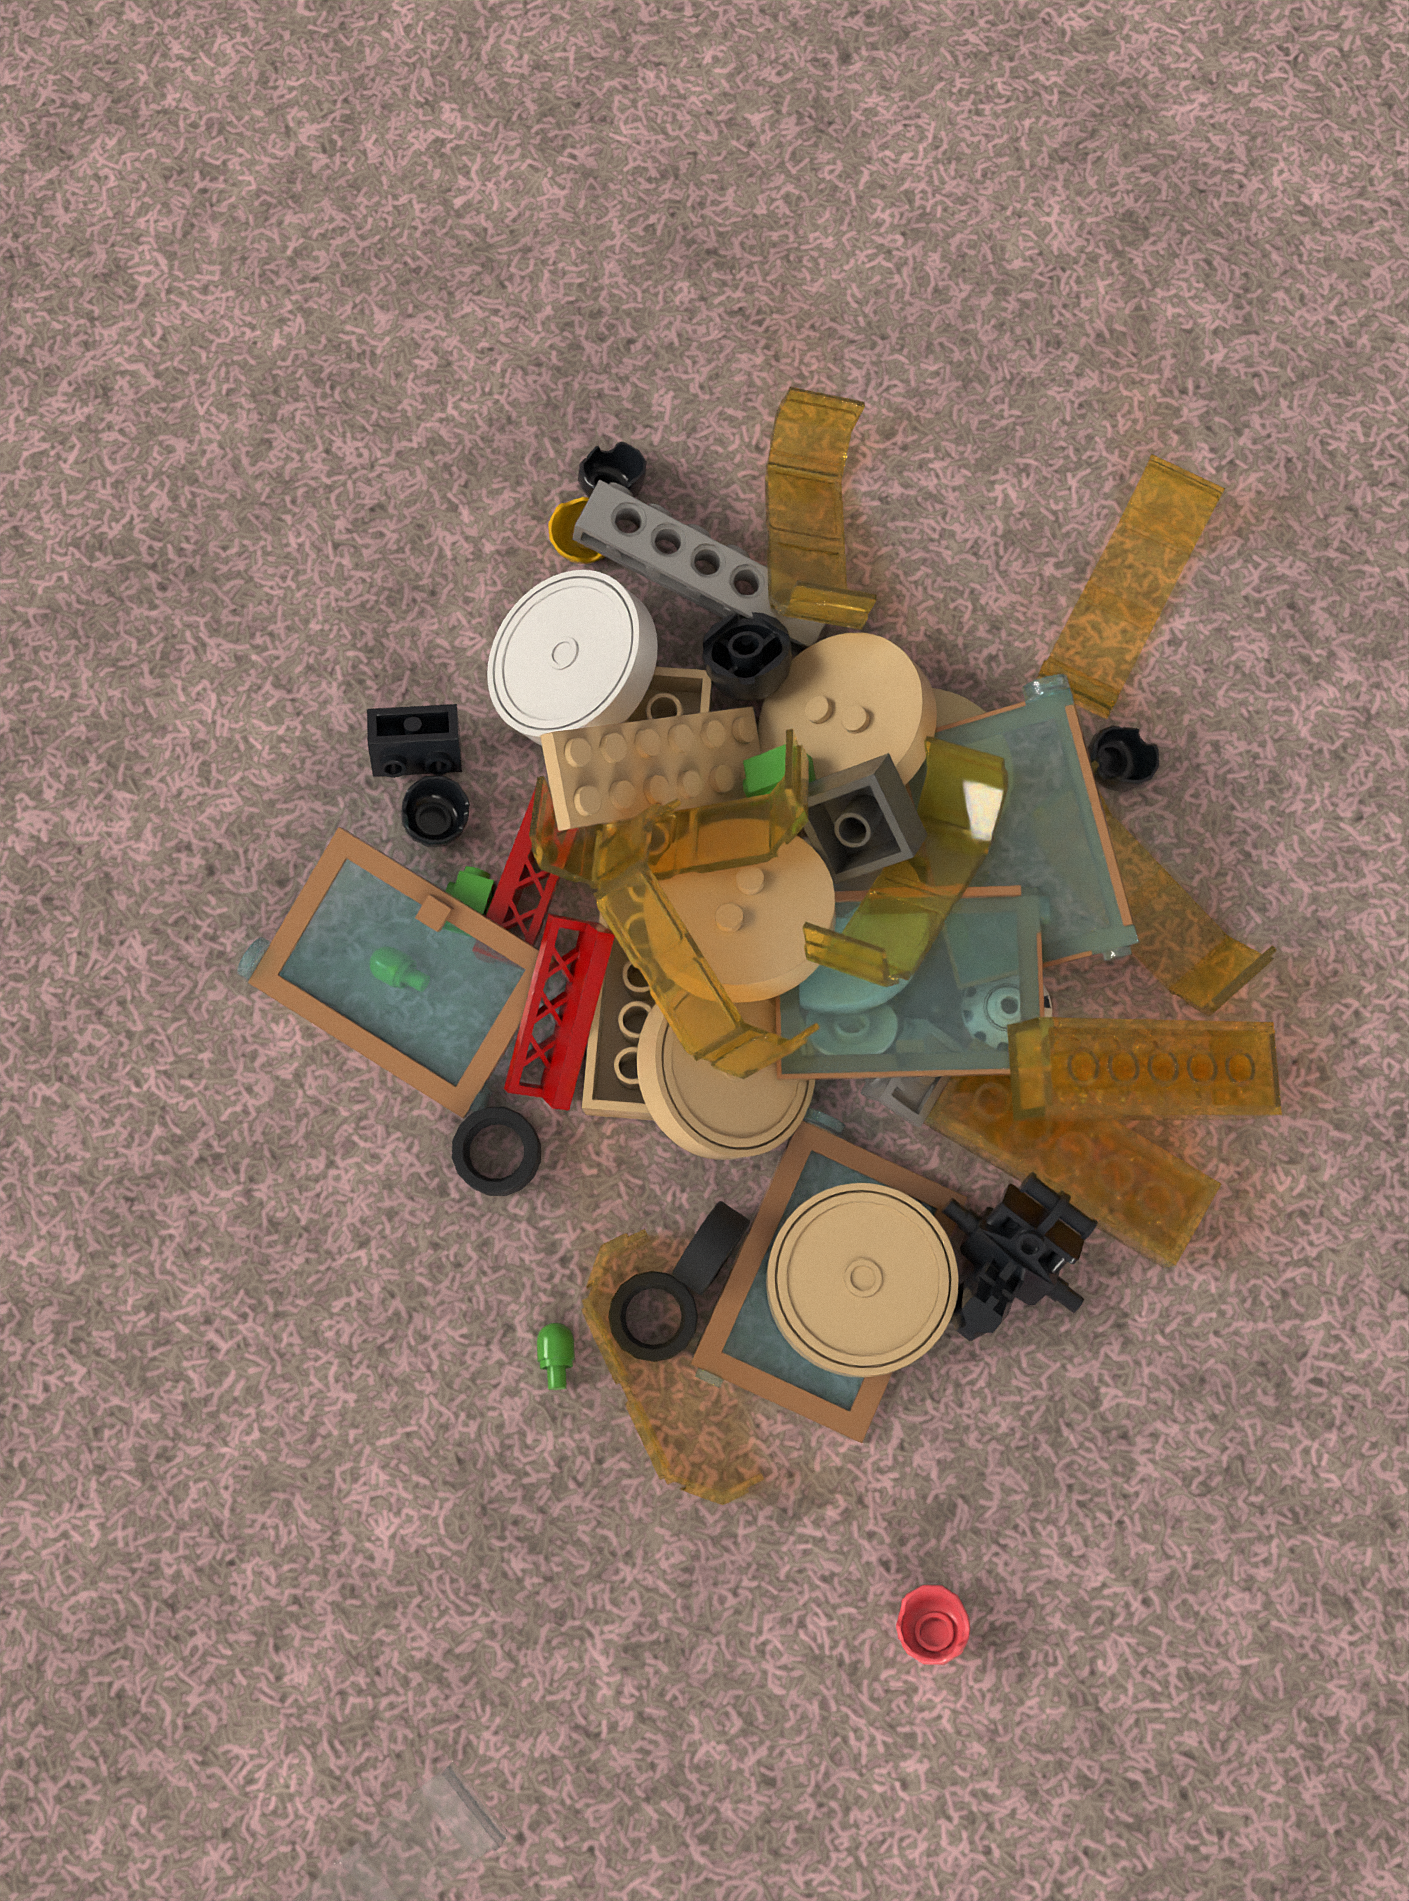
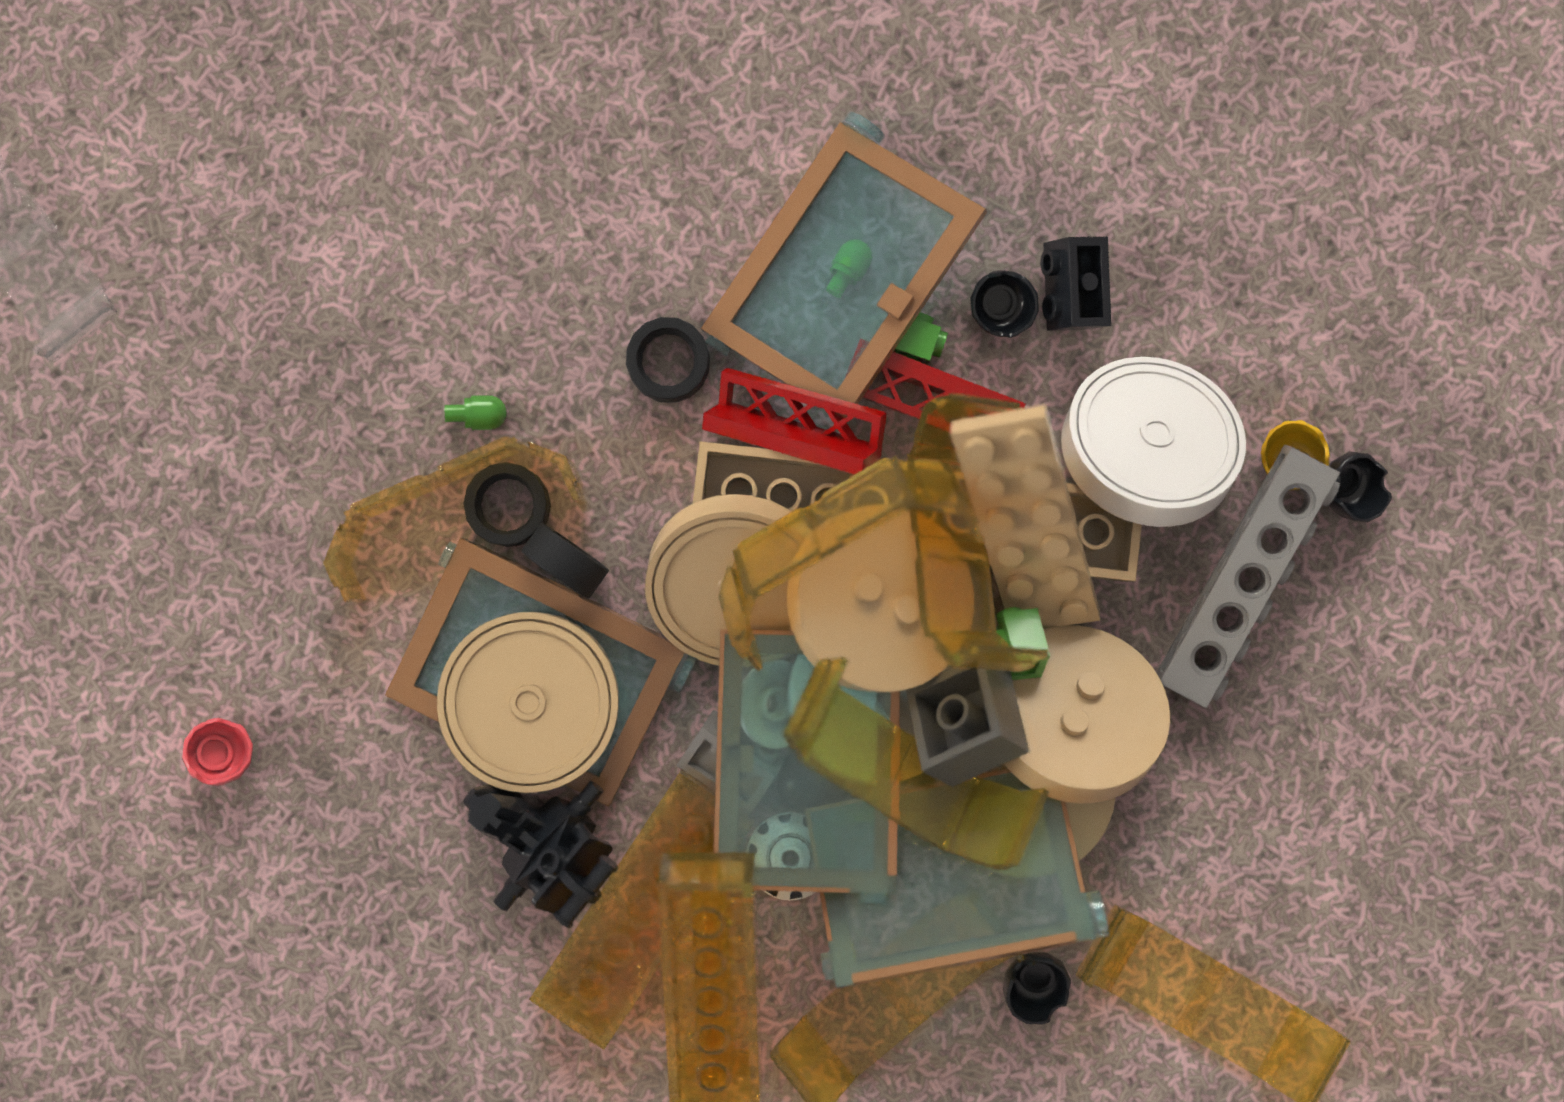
camera: 85 degrees right, 10 degrees up
black cylinder [702,612,792,702] -> none
clear yellow windscreen [765,387,877,630] -> none

